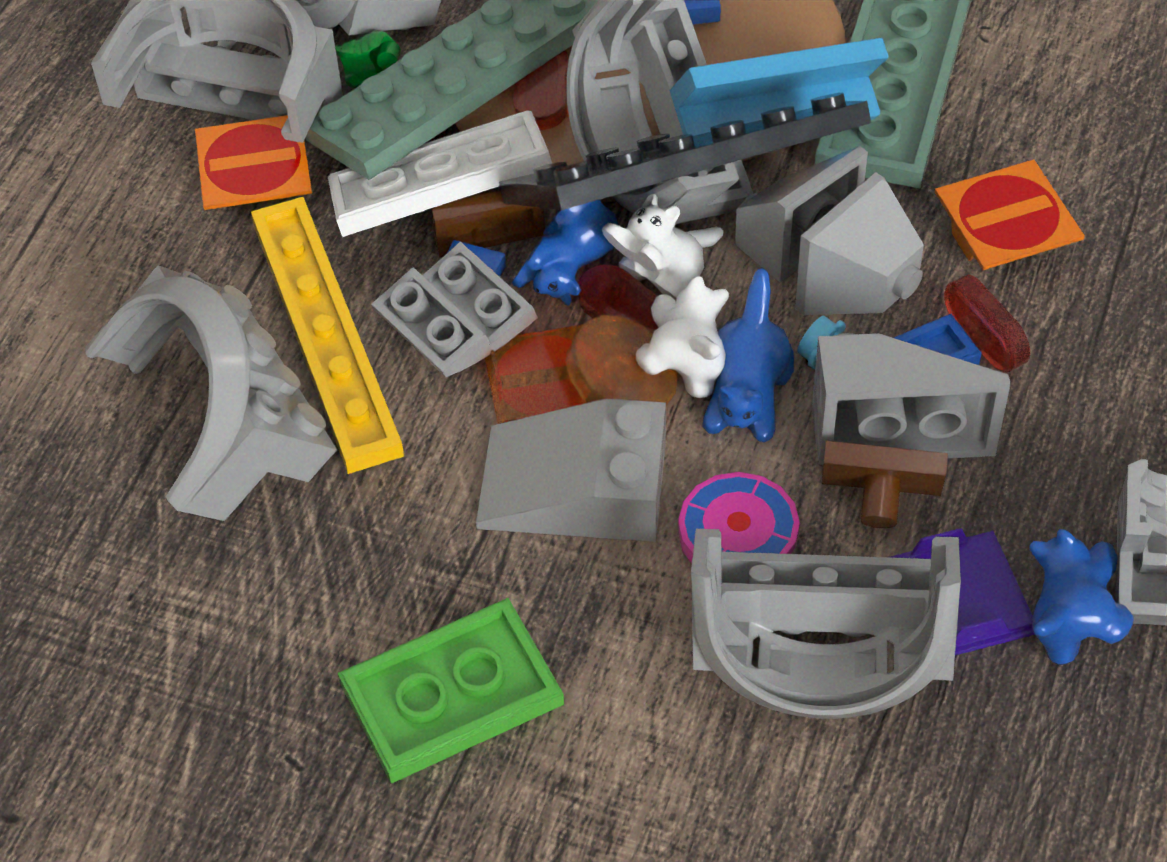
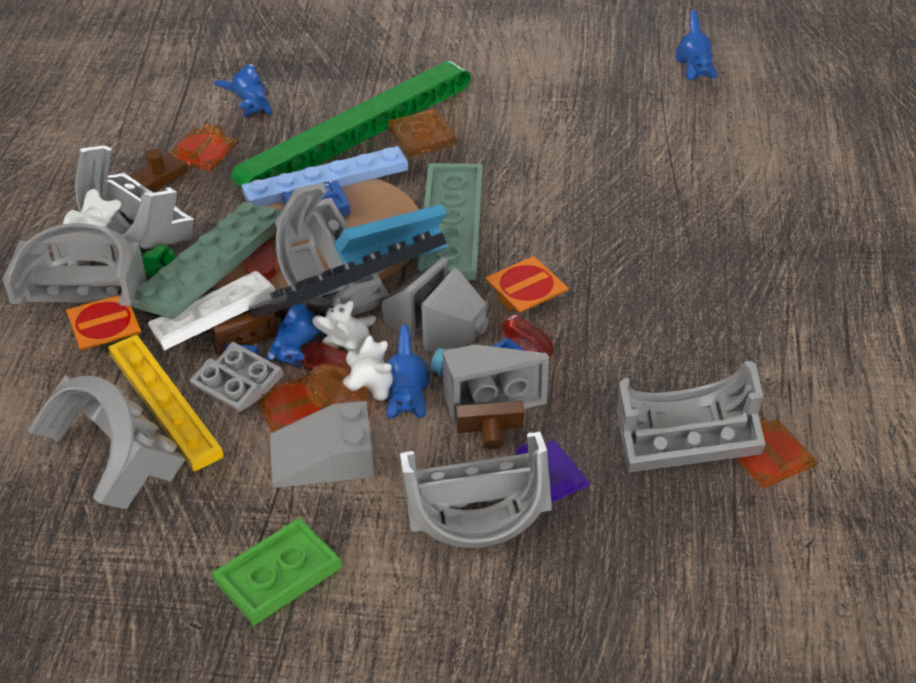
camera: 15 degrees left, 10 degrees down
tile [678,472,800,563] -> none
blue animal [1030,529,1134,665] -> none

